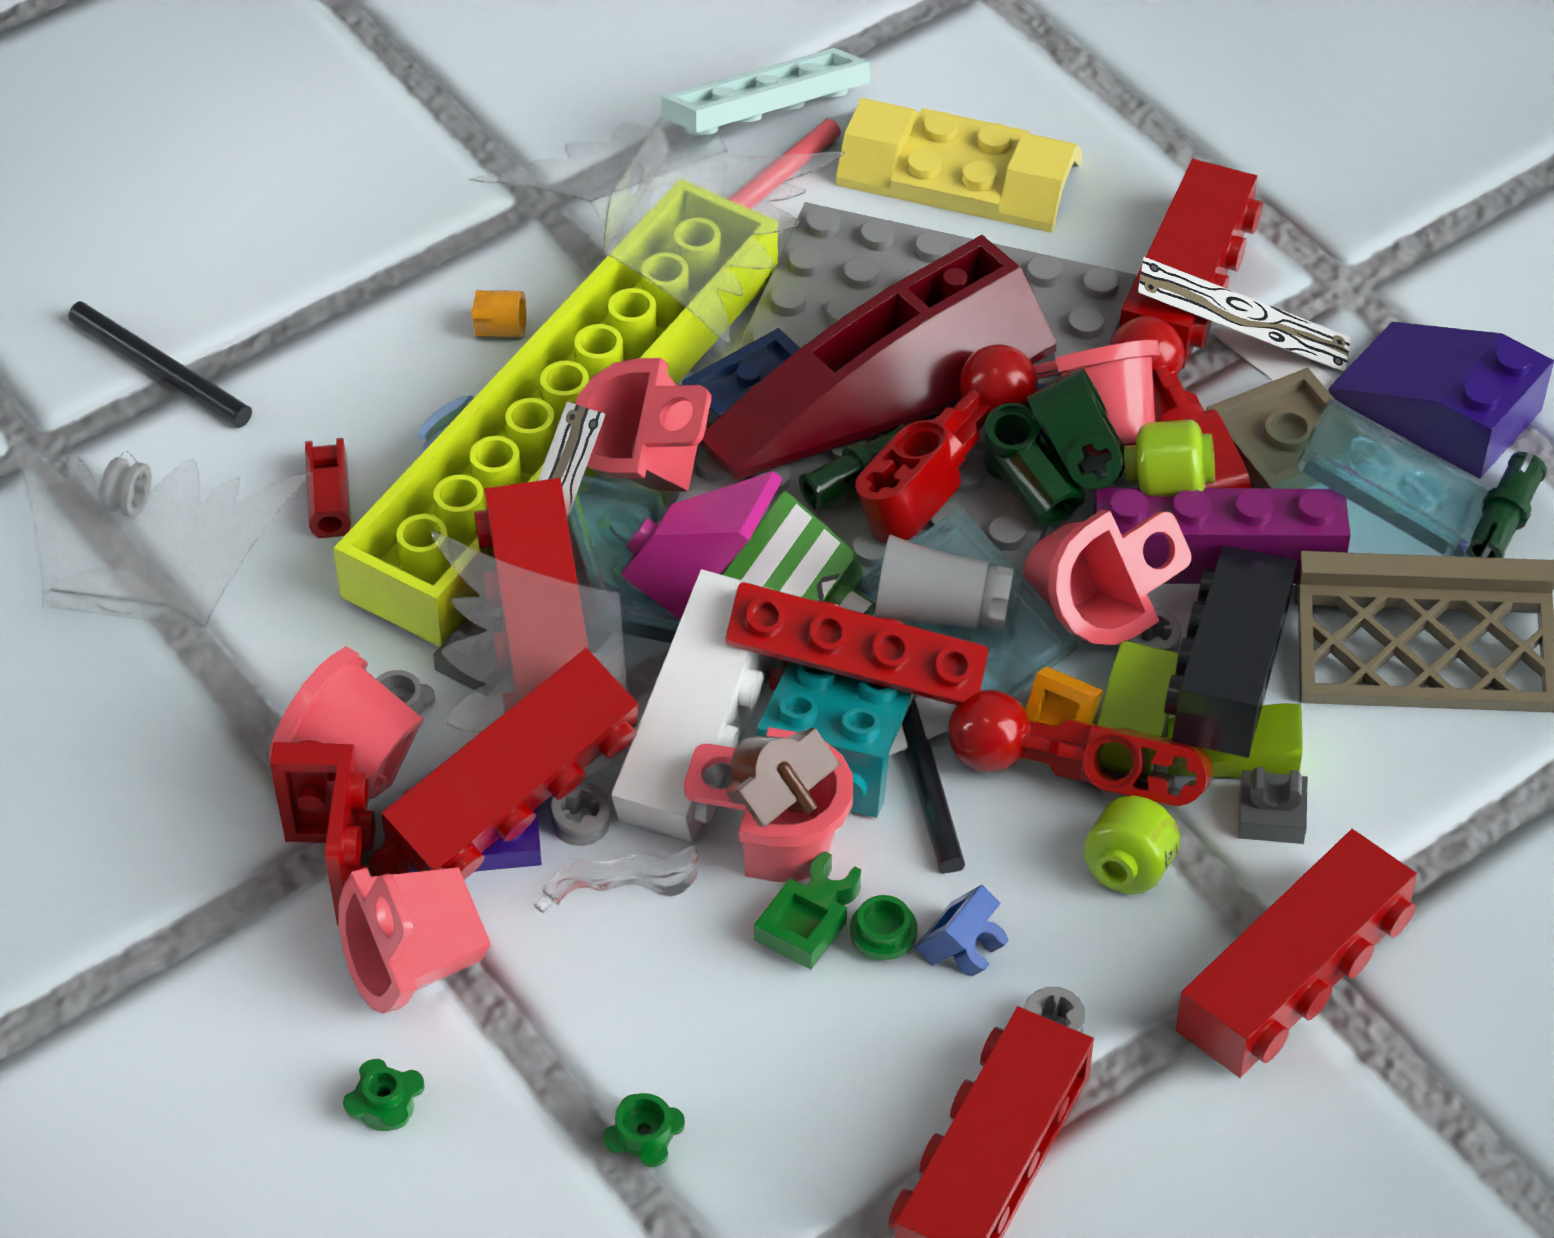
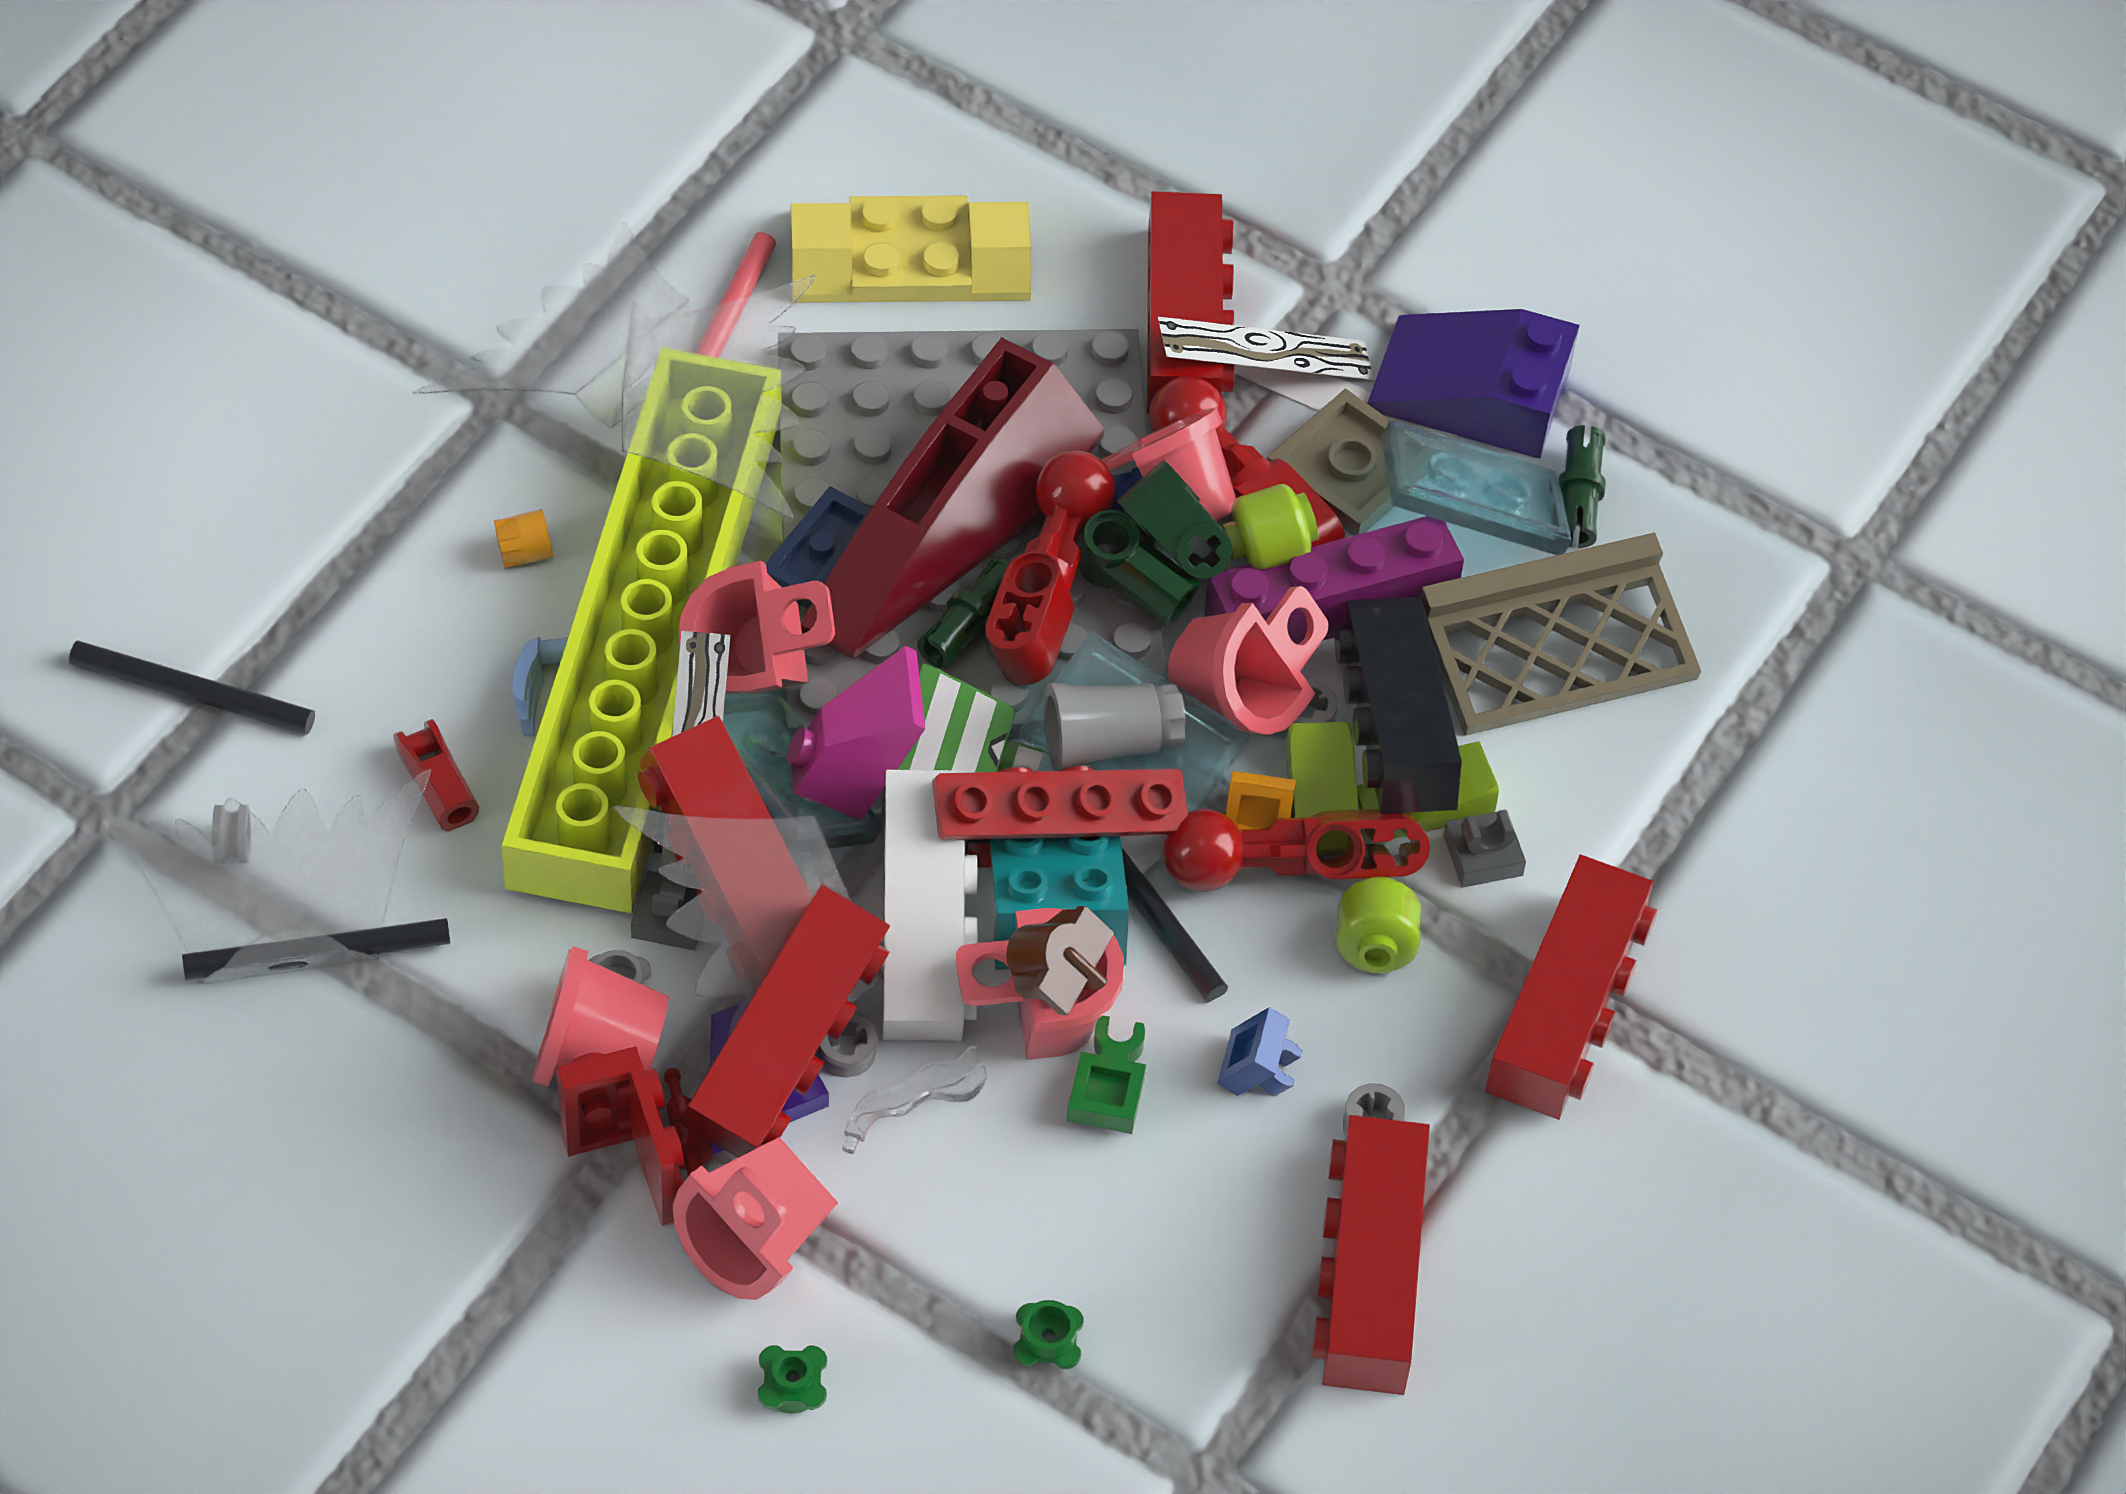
camera: 25 degrees left, 5 degrees up
light aqua plate [661,48,870,135] -> none
green plate [850,895,917,960] -> none
none -> black bar [182,918,450,981]

